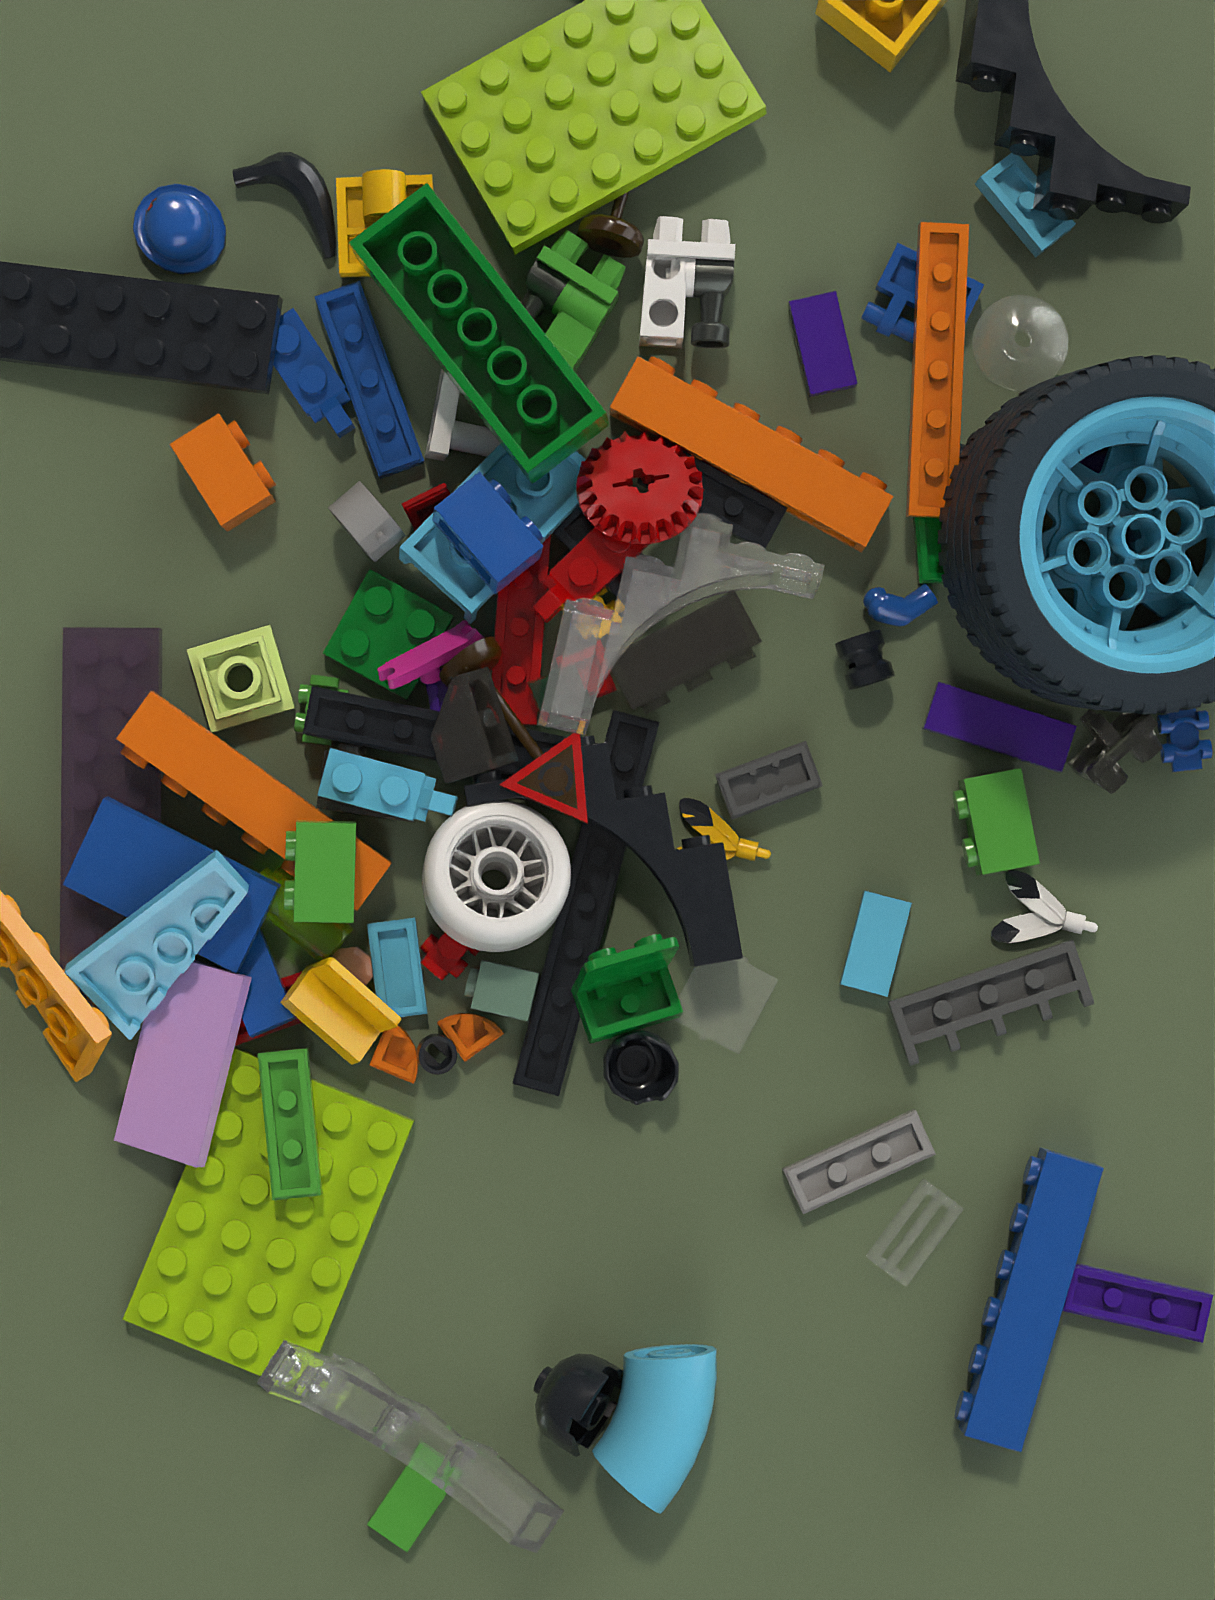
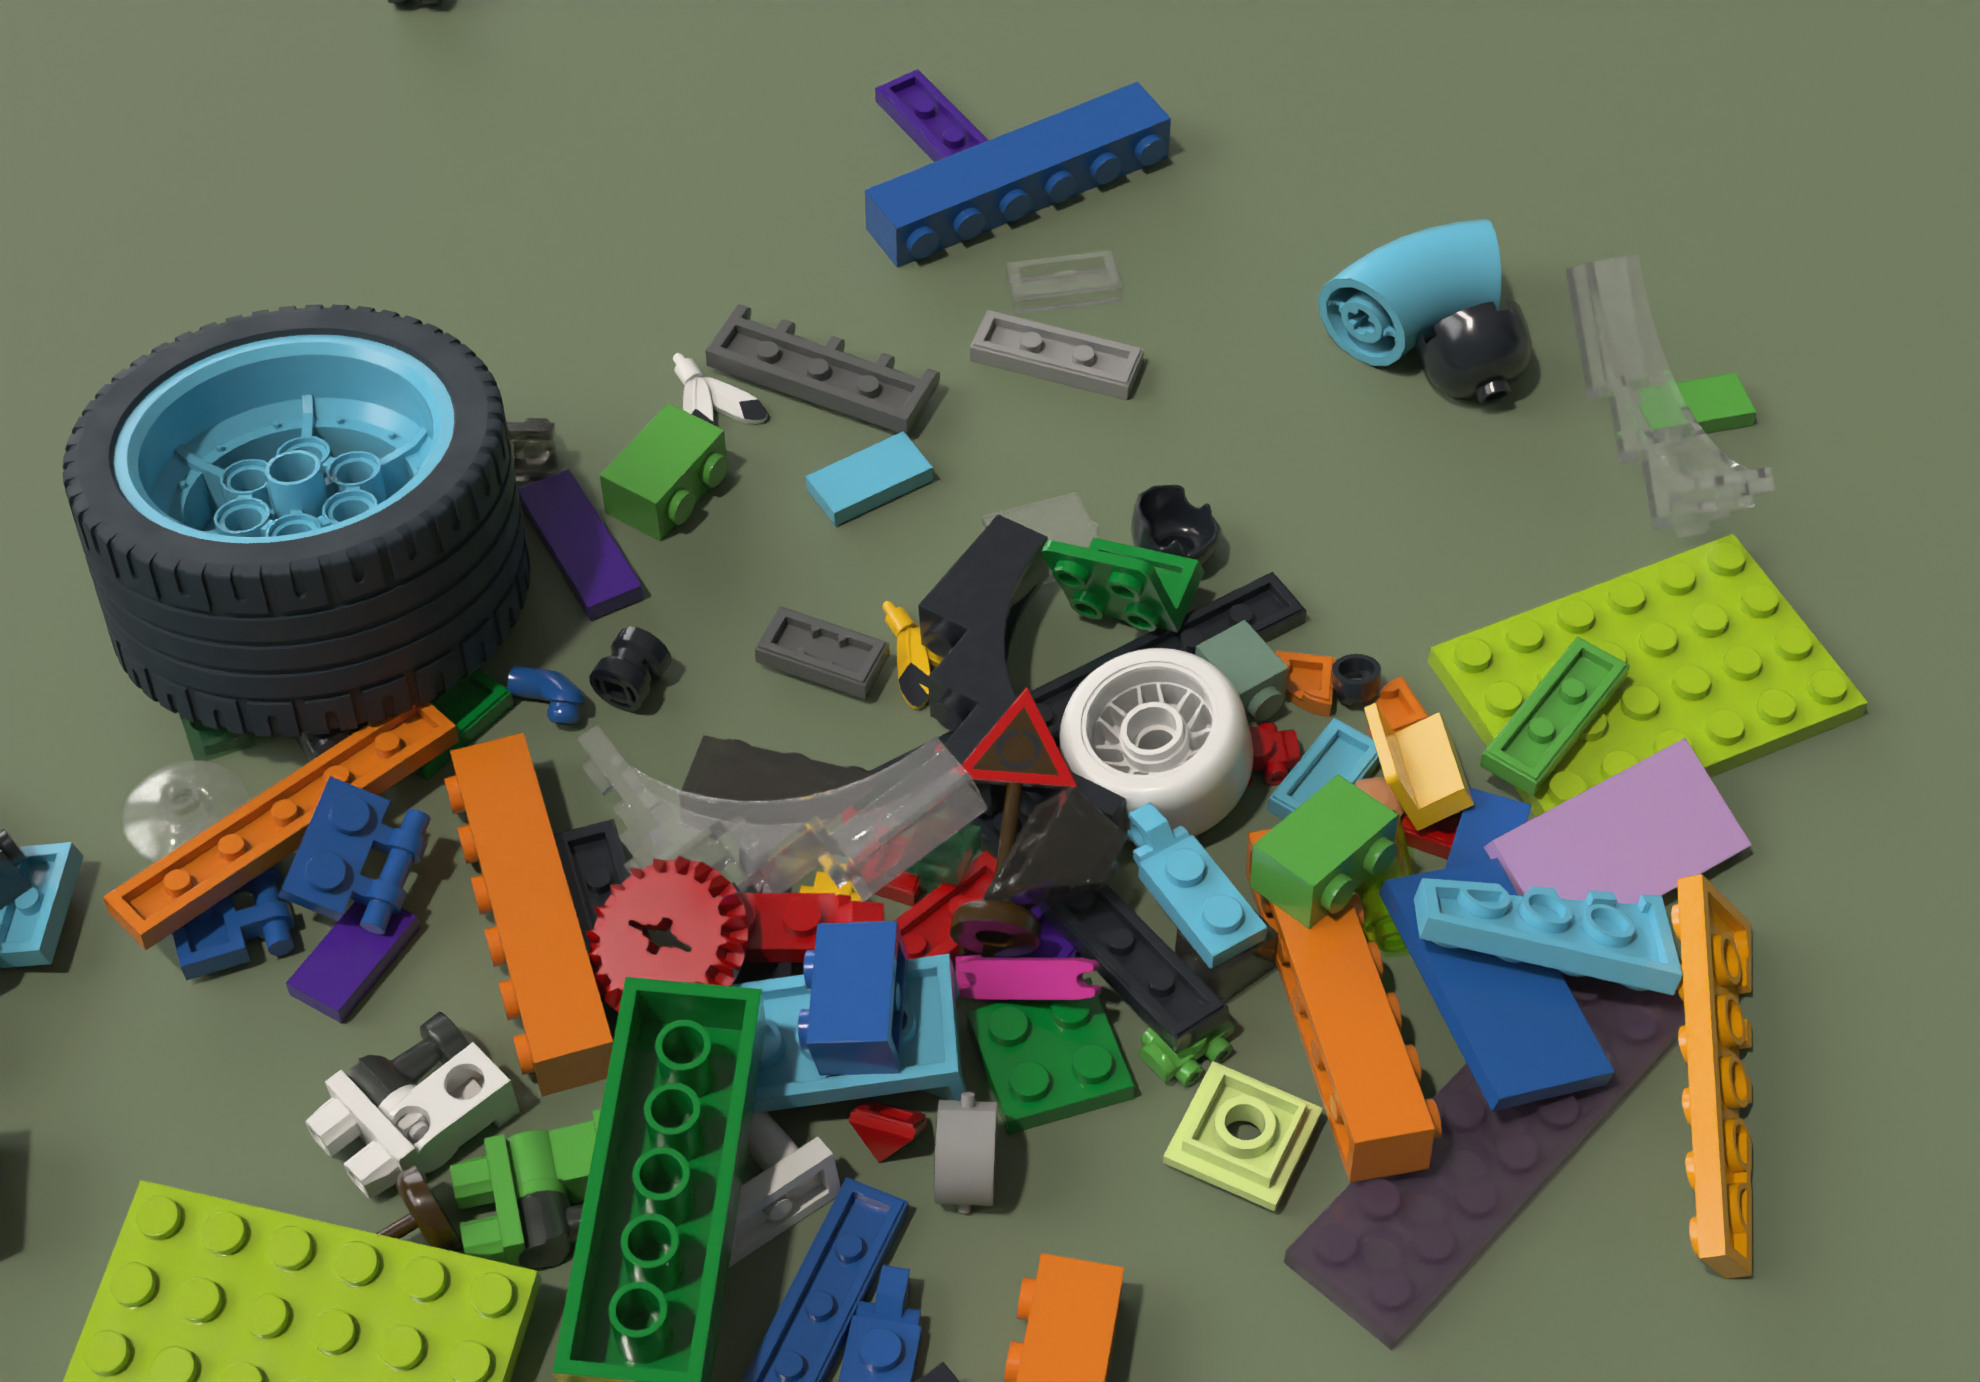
camera: 135 degrees left, 35 degrees down
none -> blue plate [278,776,431,934]

